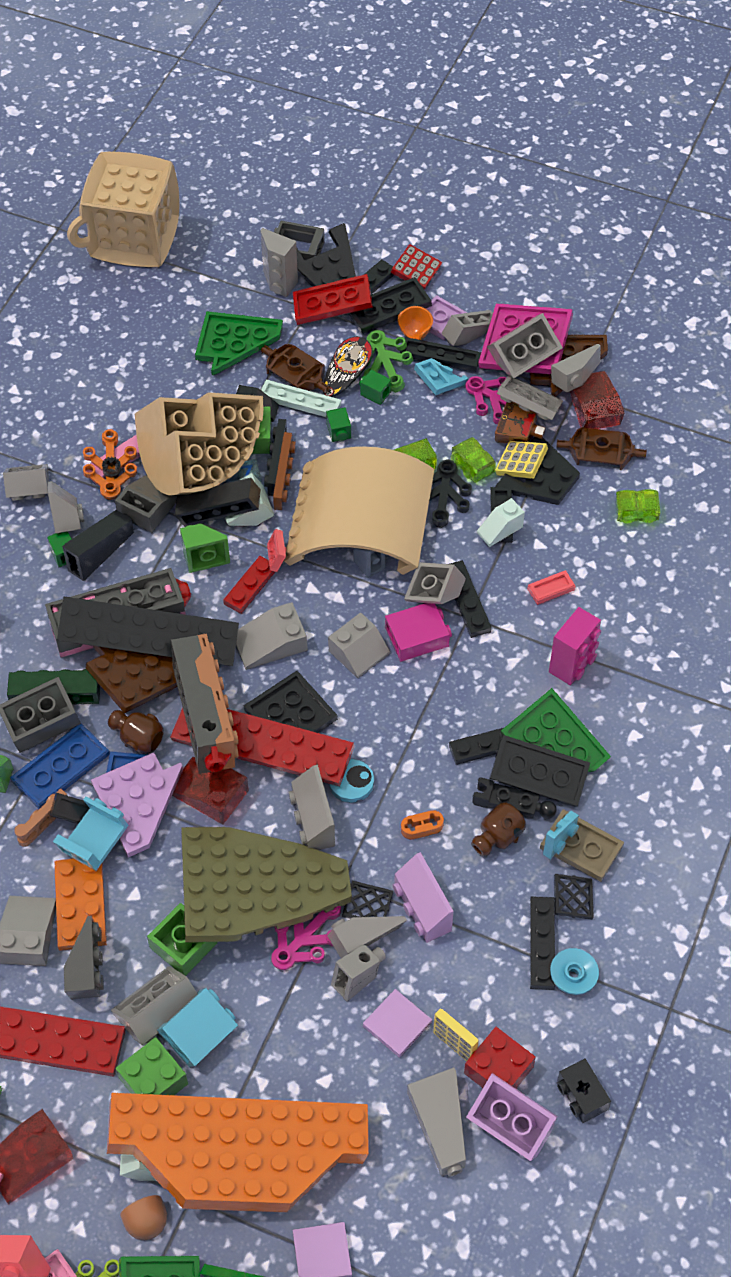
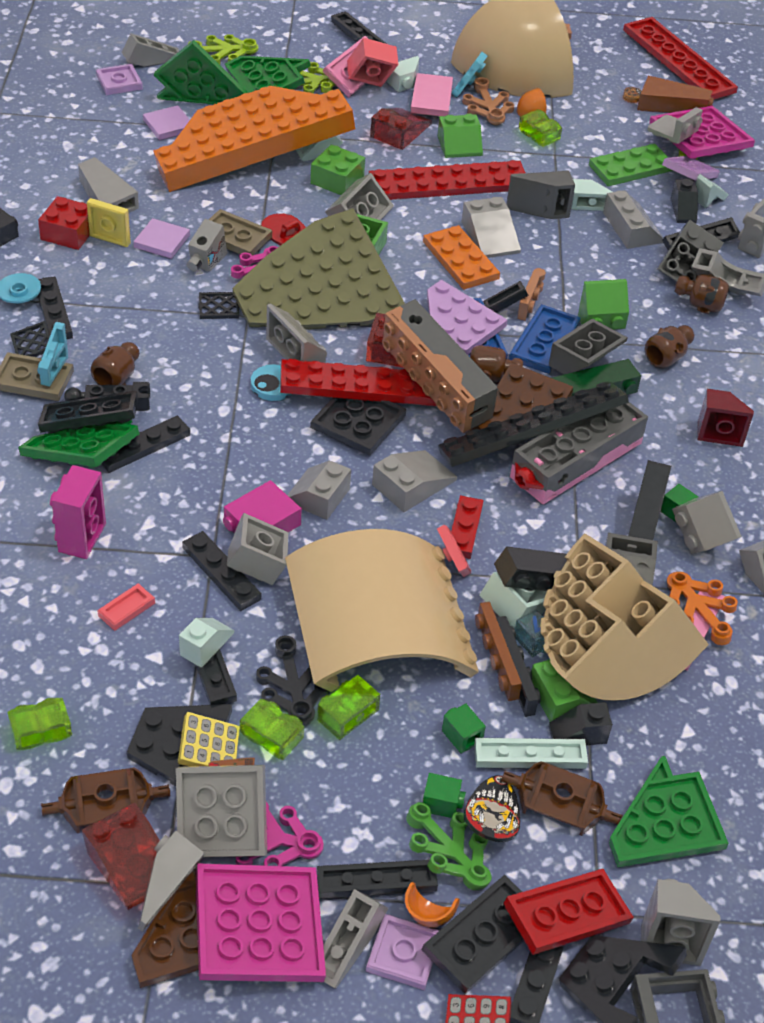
camera: 155 degrees right, 10 degrees down
medium azure panel [53,796,129,871] -> none
dark grey slope [64,916,104,999] -> none
black bush [102,457,121,478] -> none
medium azure panel [157,988,238,1067] -> none
bright green slope [180,524,230,573] -> none
light grey slope [327,916,407,958] -> none
lavender slope [392,852,454,943] -> none
orange beam [401,810,444,840] -> none
medium azure wing [414,358,468,395] -> none
lavender slope [466,1073,558,1161] -> none
light grey slope [487,313,563,379] -> none
none -> dark tan plate [197,209,272,255]
none -> red shield [261,213,306,246]

